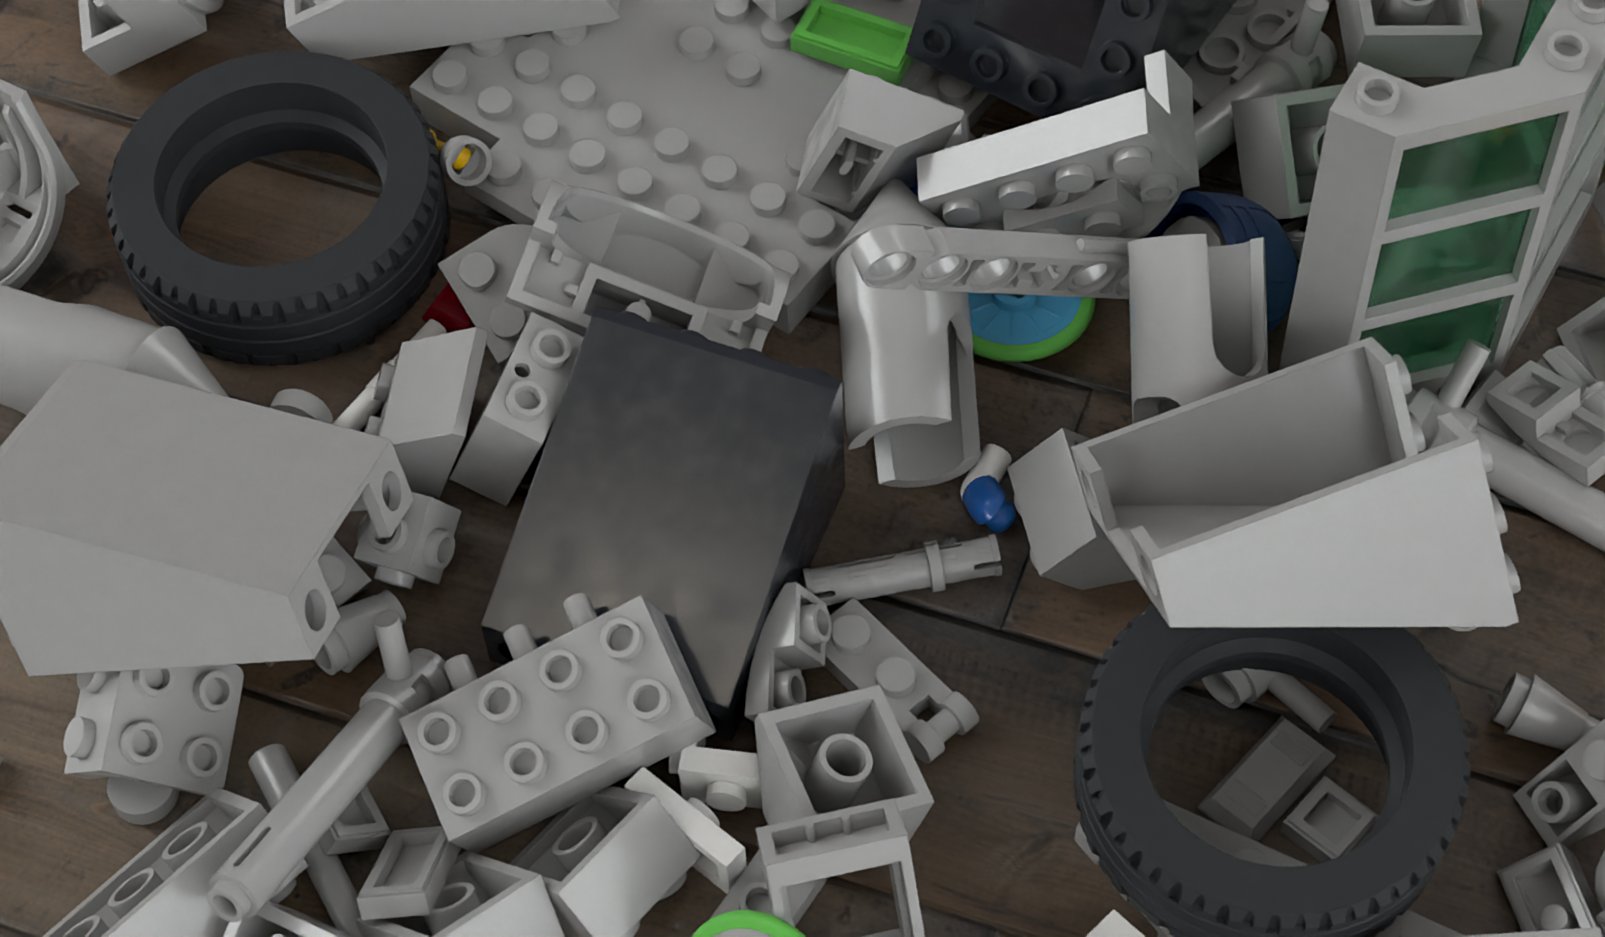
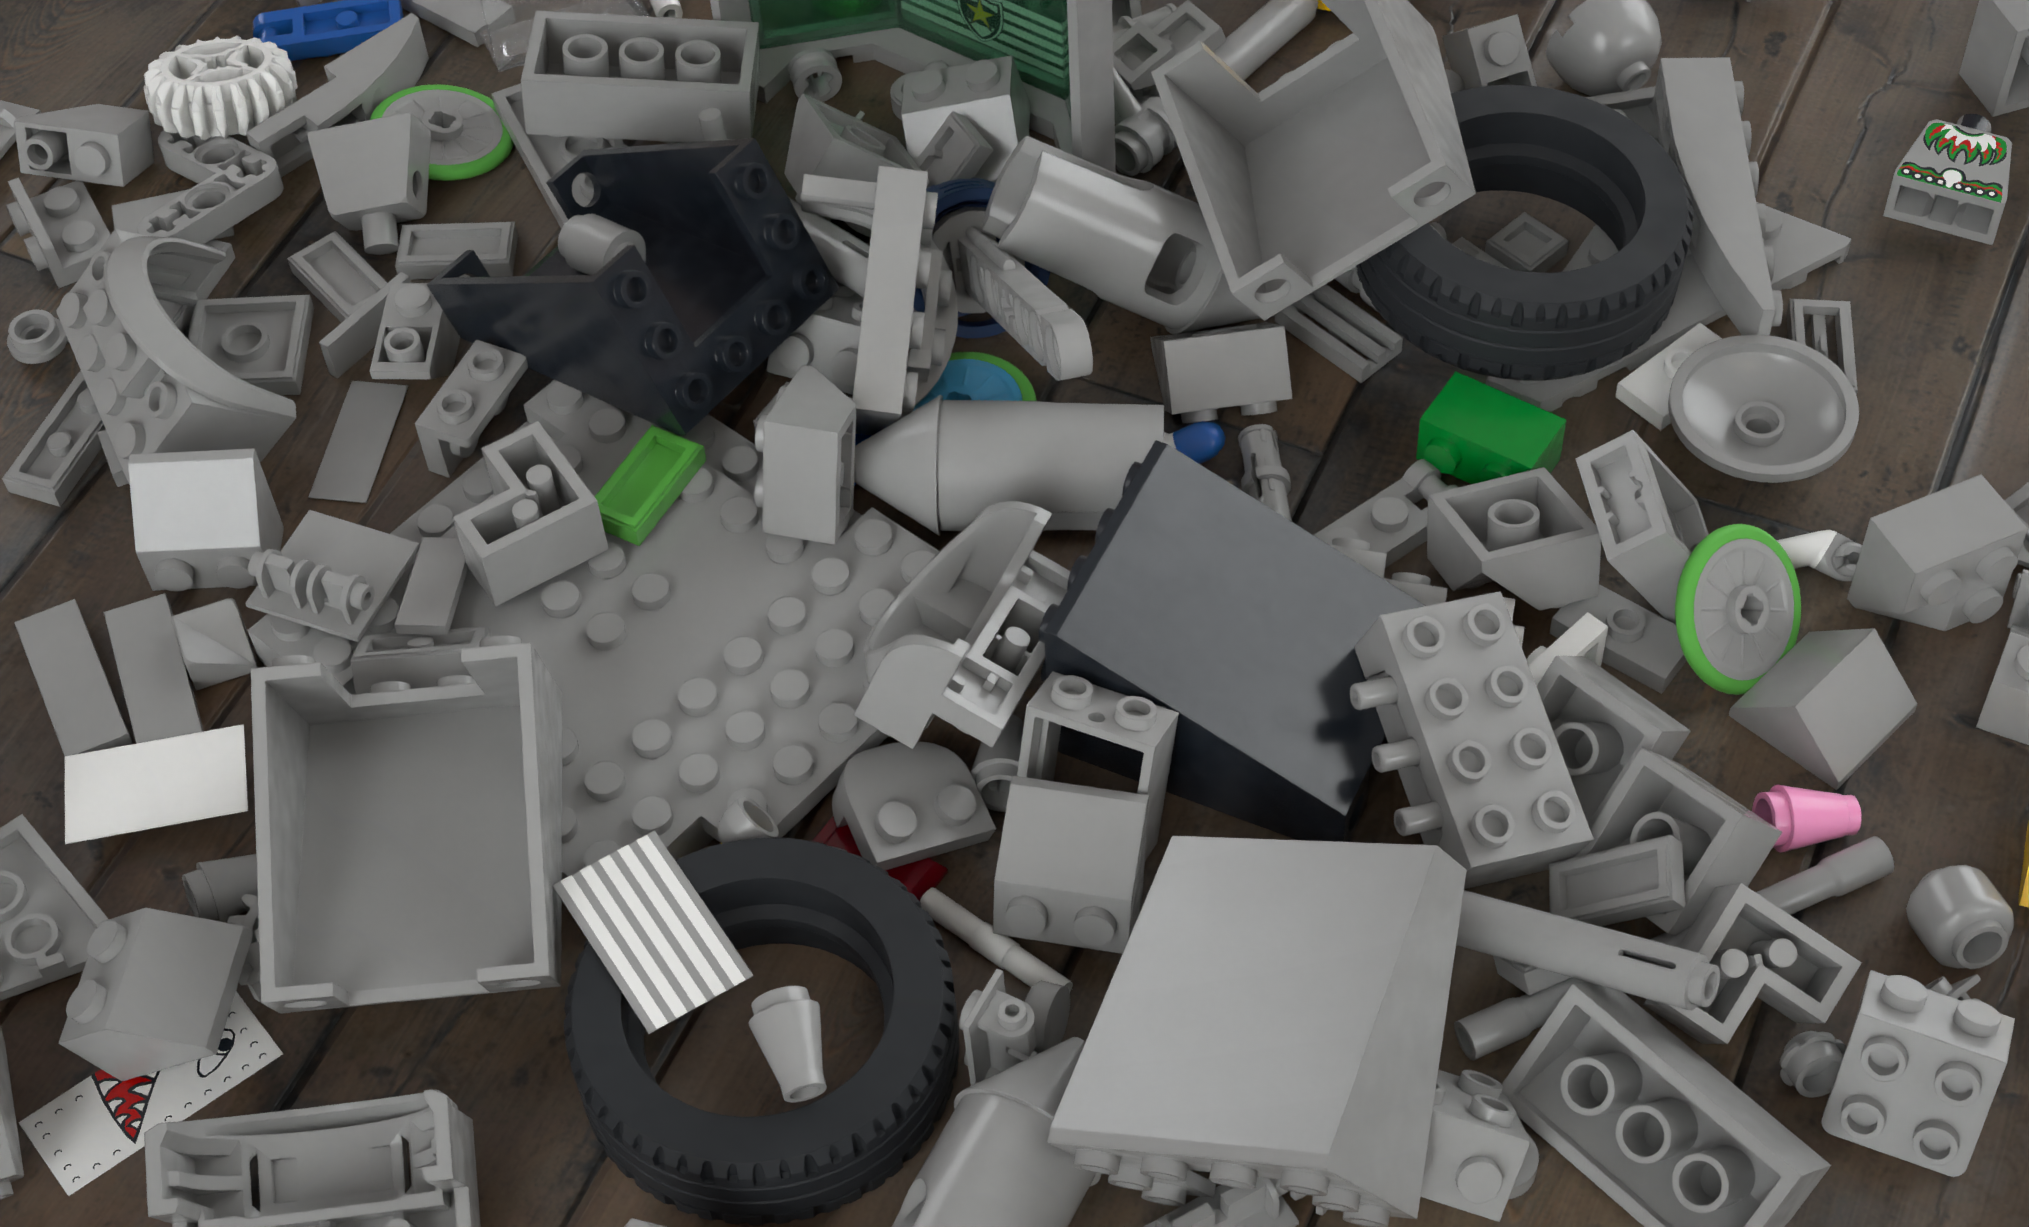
camera: 85 degrees left, 5 degrees down
none -> sticker [553,830,754,1034]
none -> light grey cone [749,986,827,1102]
none -> light grey hinge [959,969,1037,1086]
none -> green brick [1416,371,1566,484]

